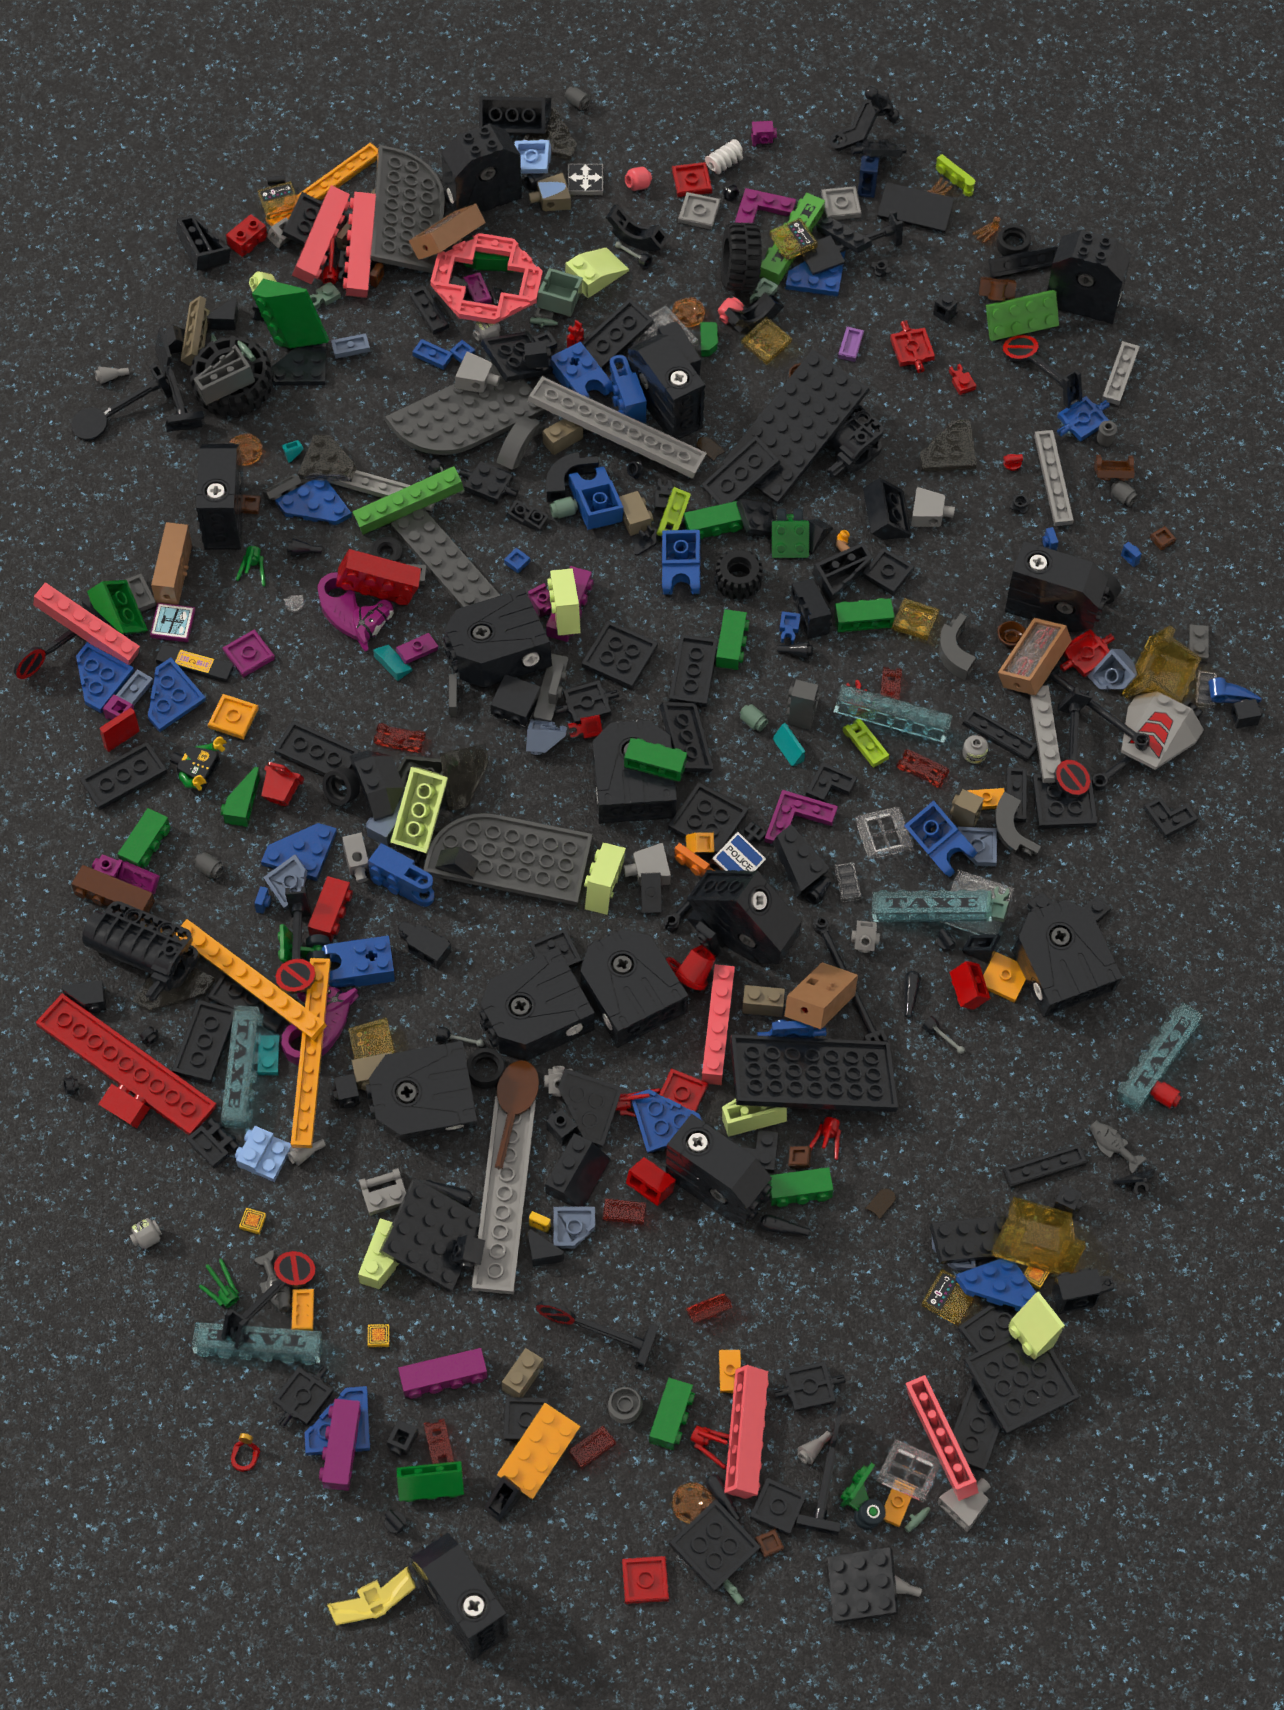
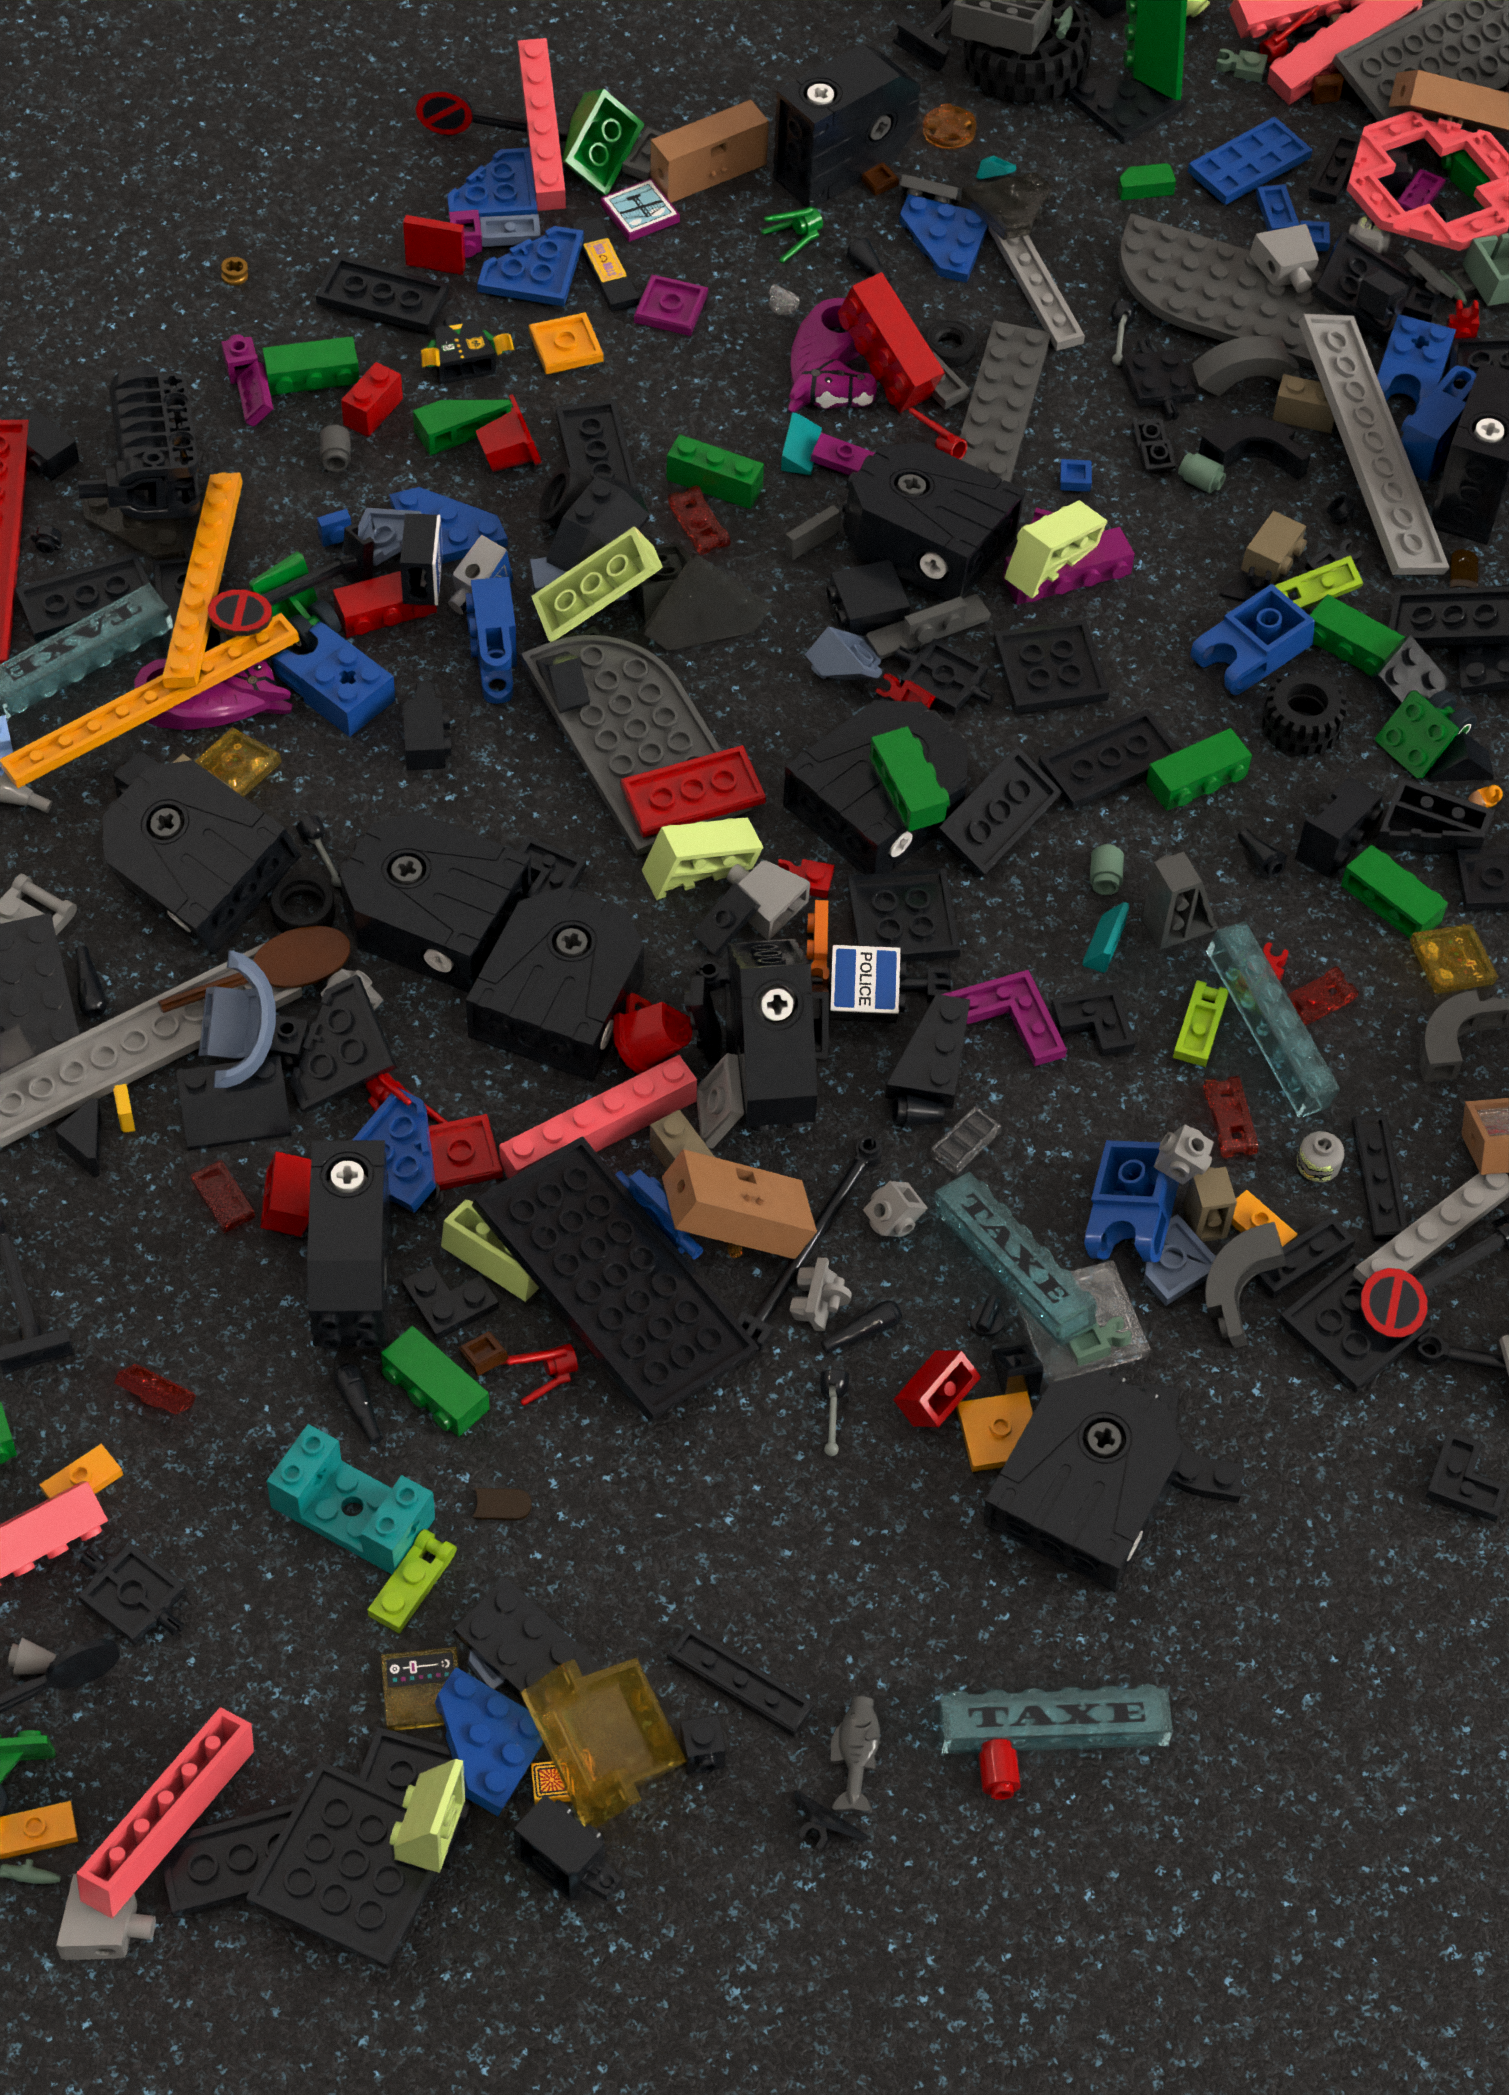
camera: 50 degrees right, 5 degrees down
reddish brown brick [71,865,155,921] -> none
teal plate [257,1035,280,1075] -> none
sand blue plate [331,333,370,359] -> none
bright green brick [353,466,464,535] -> none
sand blue plate [553,1207,595,1249] -> none
blue brick [568,467,624,530] -> none
light orange panel [686,833,714,854] -> none
blue plate [780,611,801,644] -> none
clear piece [855,807,913,859] -> none
clear piece [877,1439,941,1502] -> none
none -> sand blue piece [198,950,276,1088]
none -> pearl gold bush [221,257,248,286]
none -> teal plate [266,1424,435,1574]
none -> red brick [341,362,403,437]
none -> lime plate [367,1529,457,1634]
none -> black piece [400,513,443,606]
none -> red tile [620,745,766,838]
none -> green brick [666,434,764,510]
none -> light grey tile [696,1053,744,1149]
none -> red plate [778,859,835,899]
none -> light grey hips [790,1258,852,1331]
none -> red plant [909,408,967,460]
none -> green piece [1117,163,1176,201]
none -> light grey brick [1154,1124,1214,1185]
none -> blue plate [1187,117,1313,205]
none -> dark grey plate [1404,248,1459,298]

